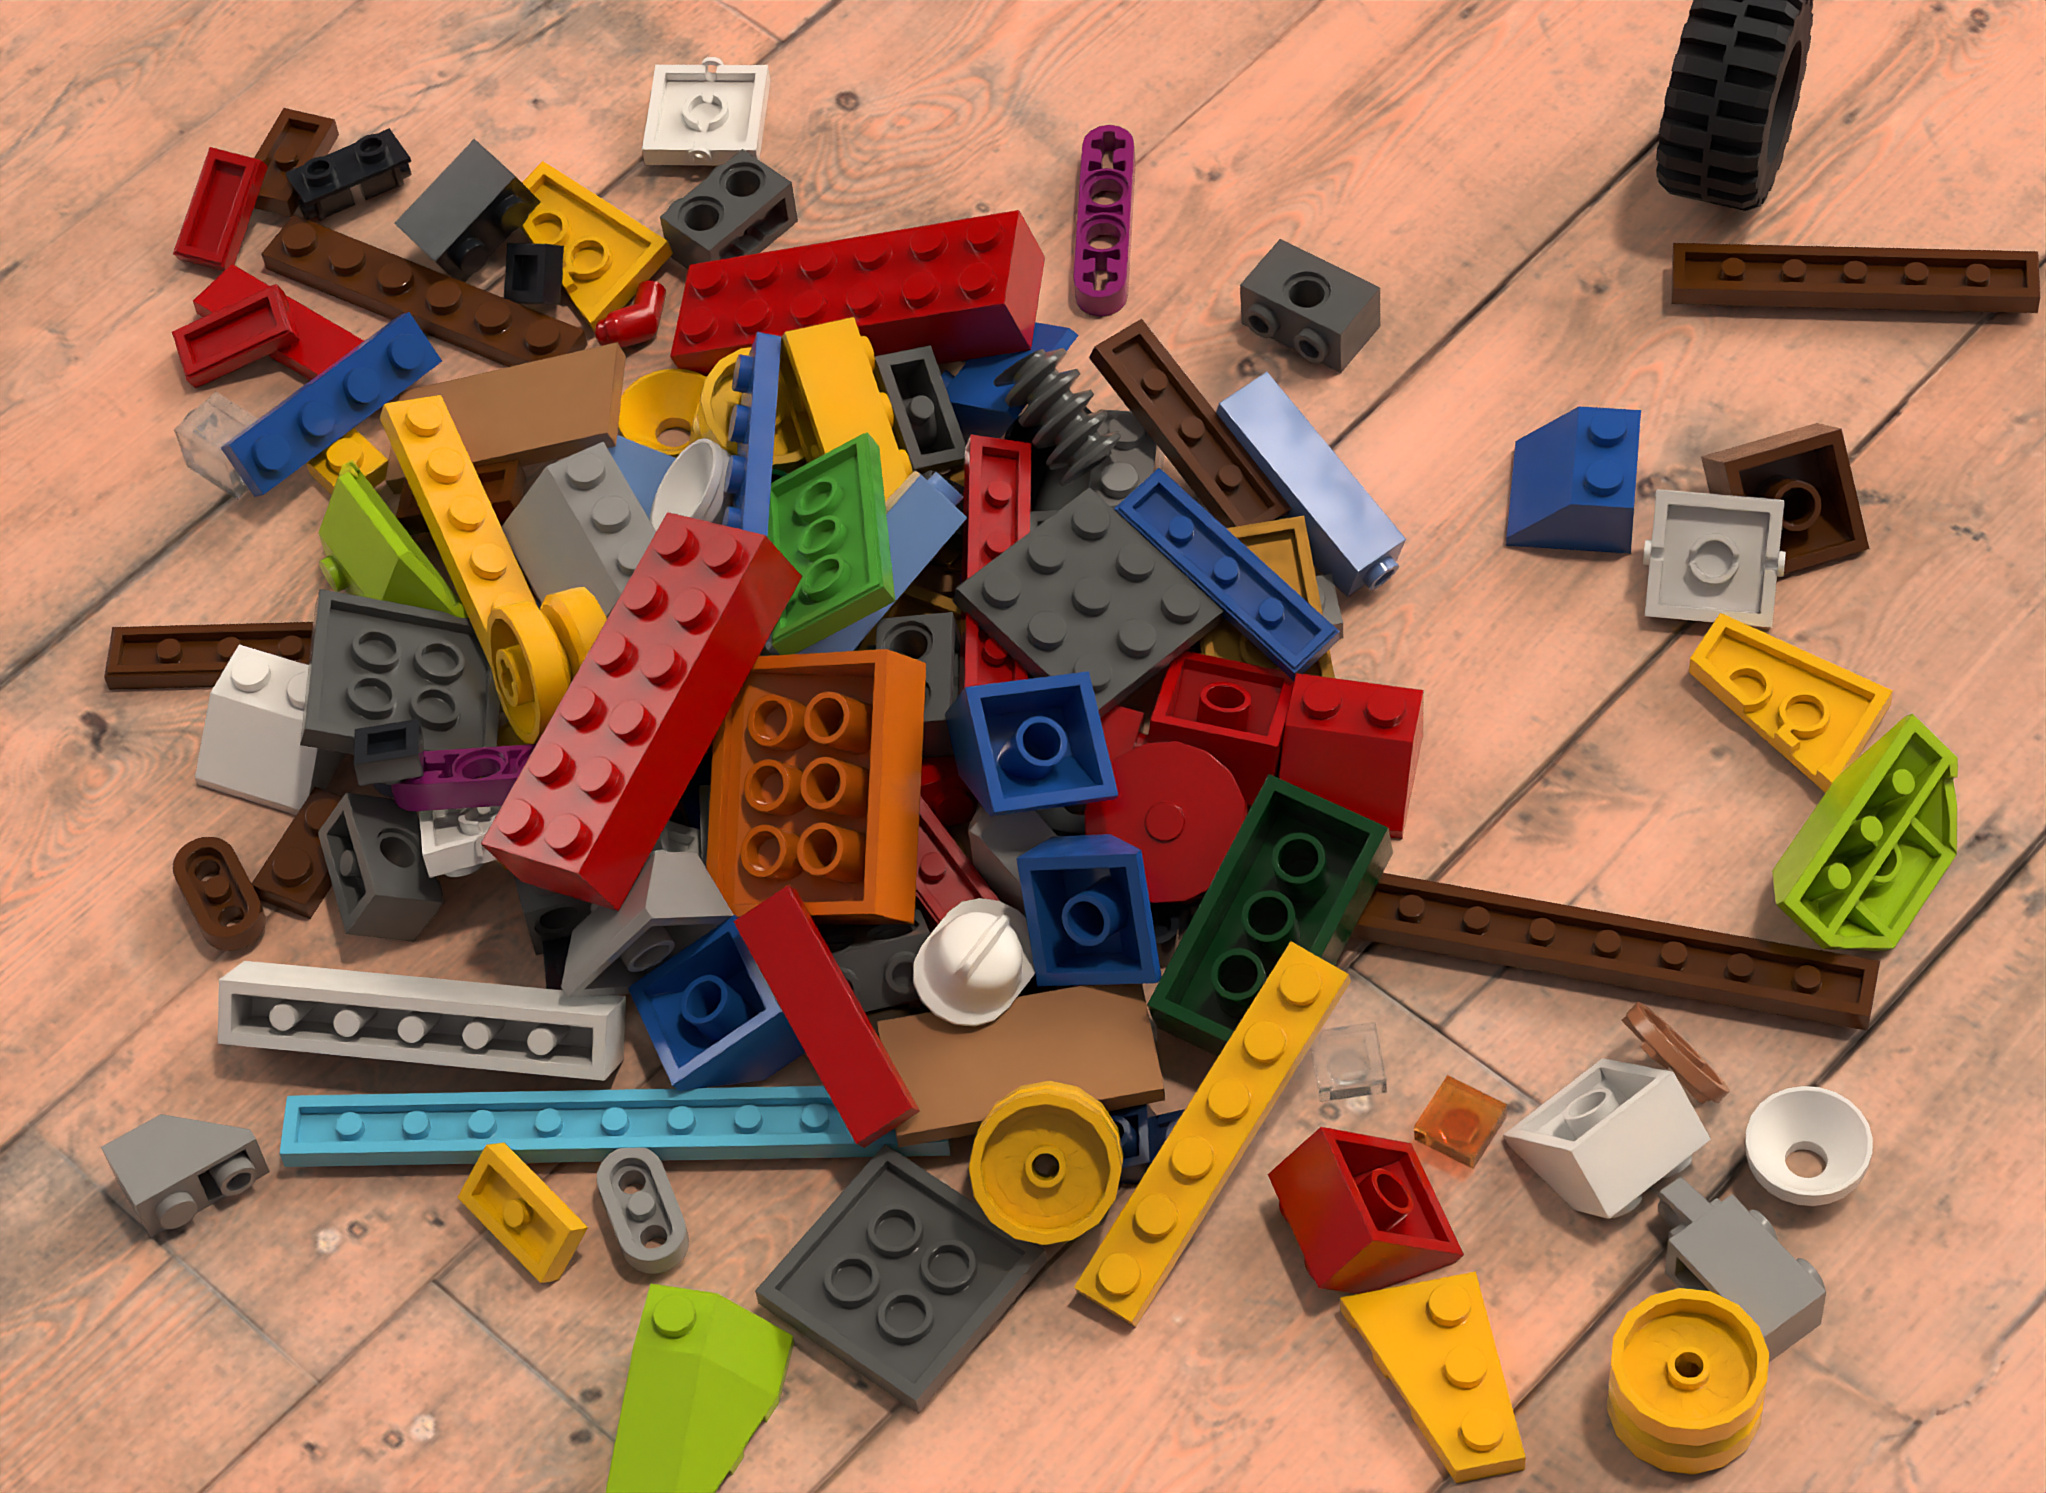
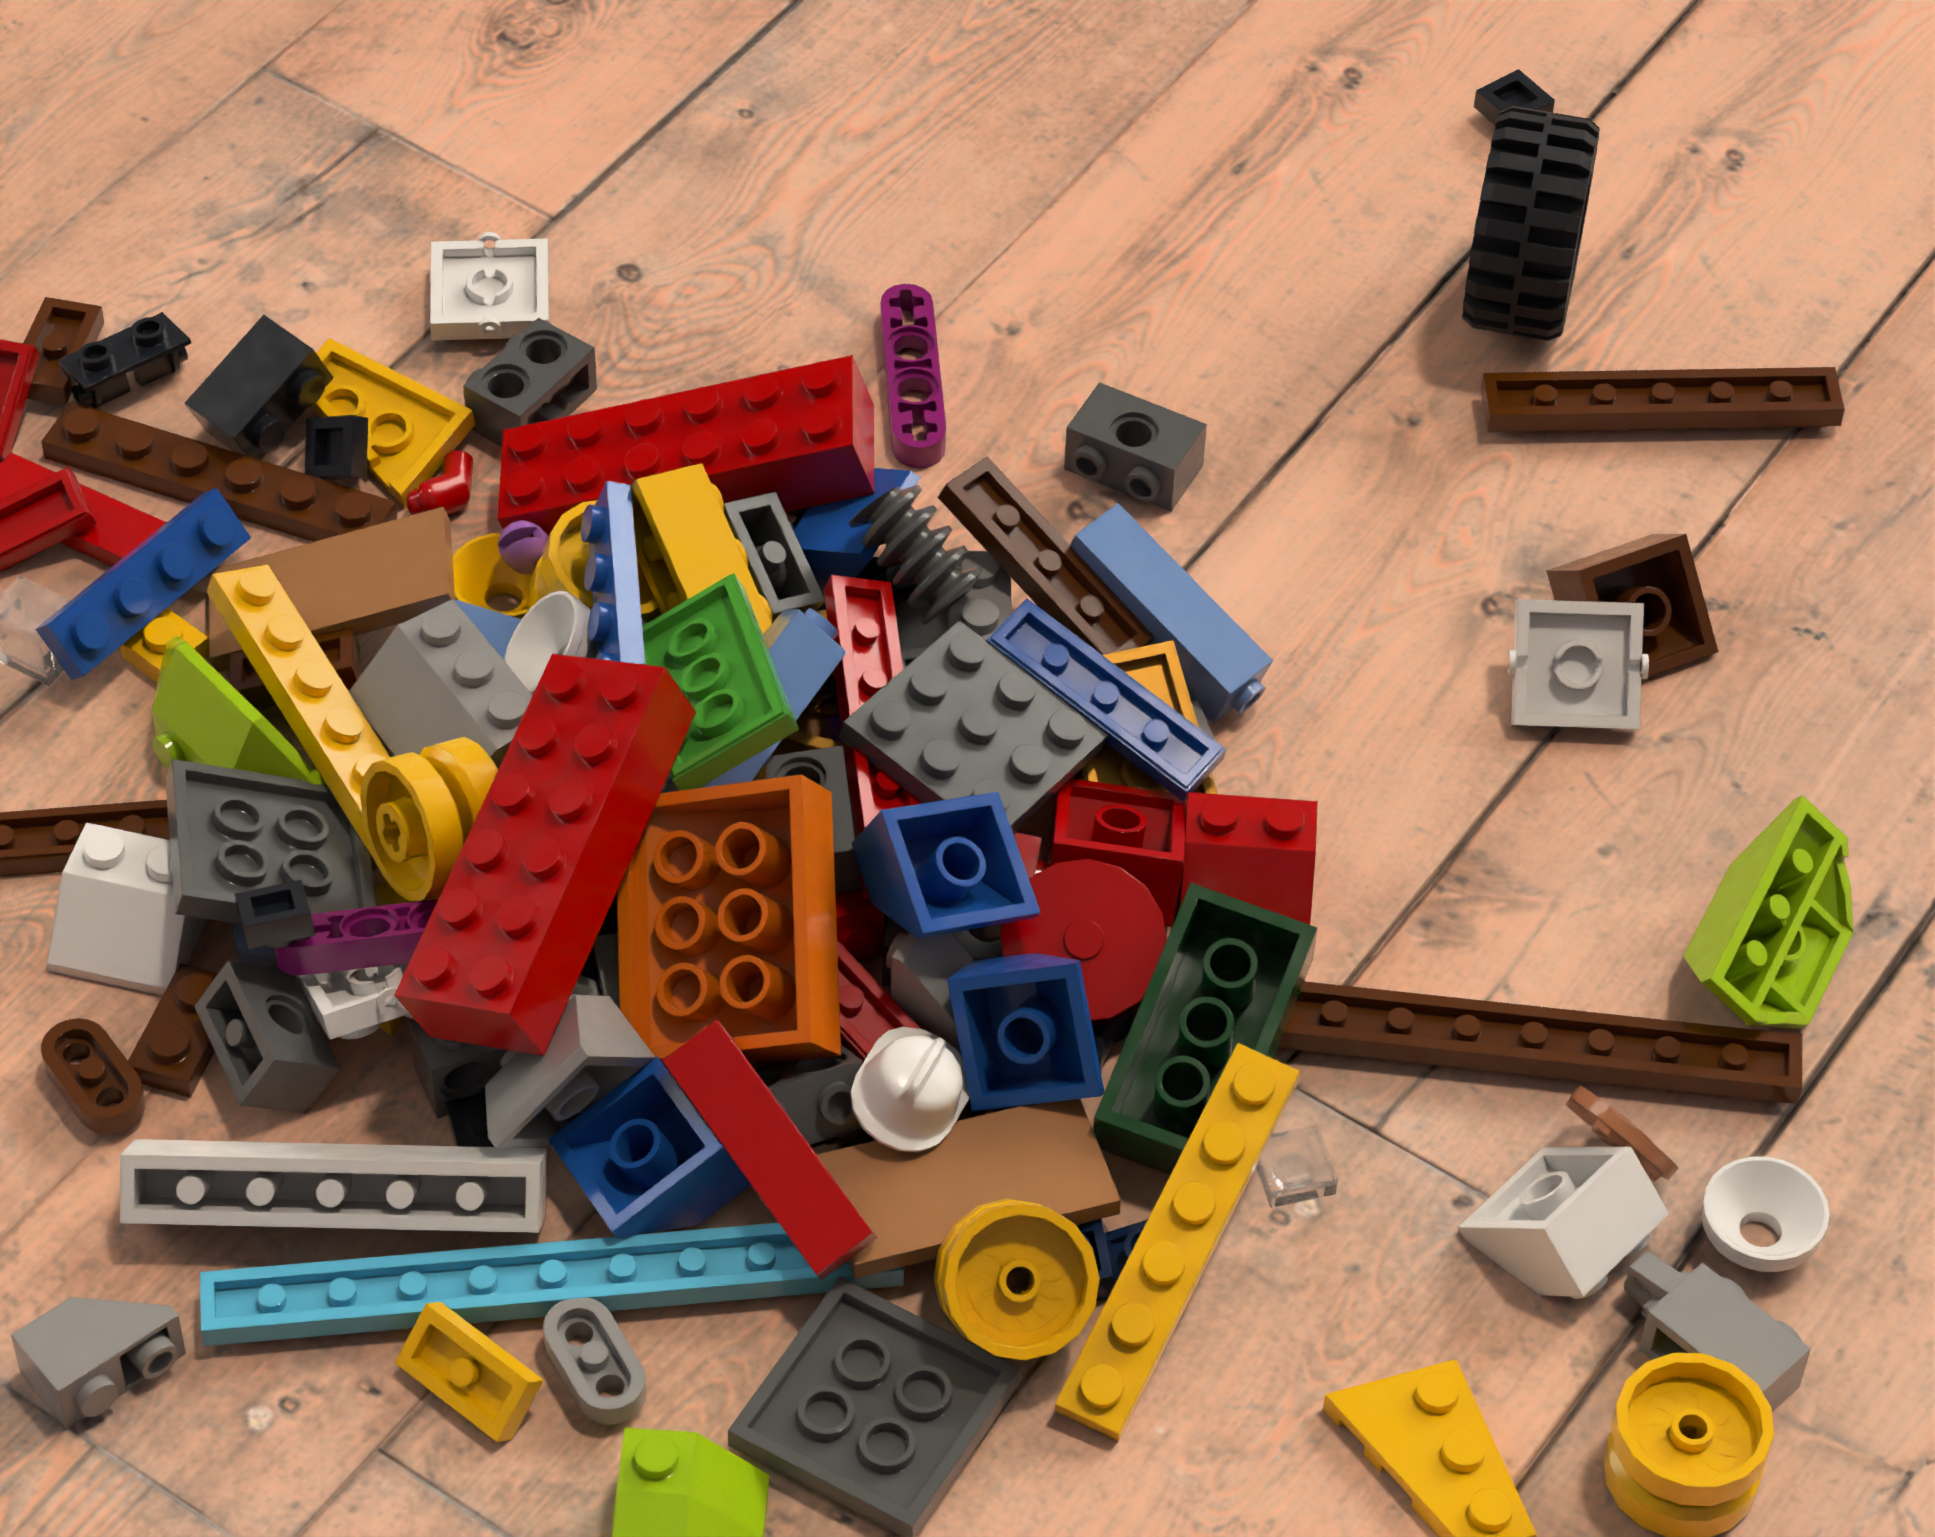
camera: 15 degrees left, 5 degrees down
red slope [1267,1127,1464,1294] -> none
clear orange plate [1414,1075,1507,1169] -> none
blue slope [1506,406,1641,554] -> none
yellow wing [1689,613,1893,793] -> none
none -> medium lavender hinge [498,520,549,575]

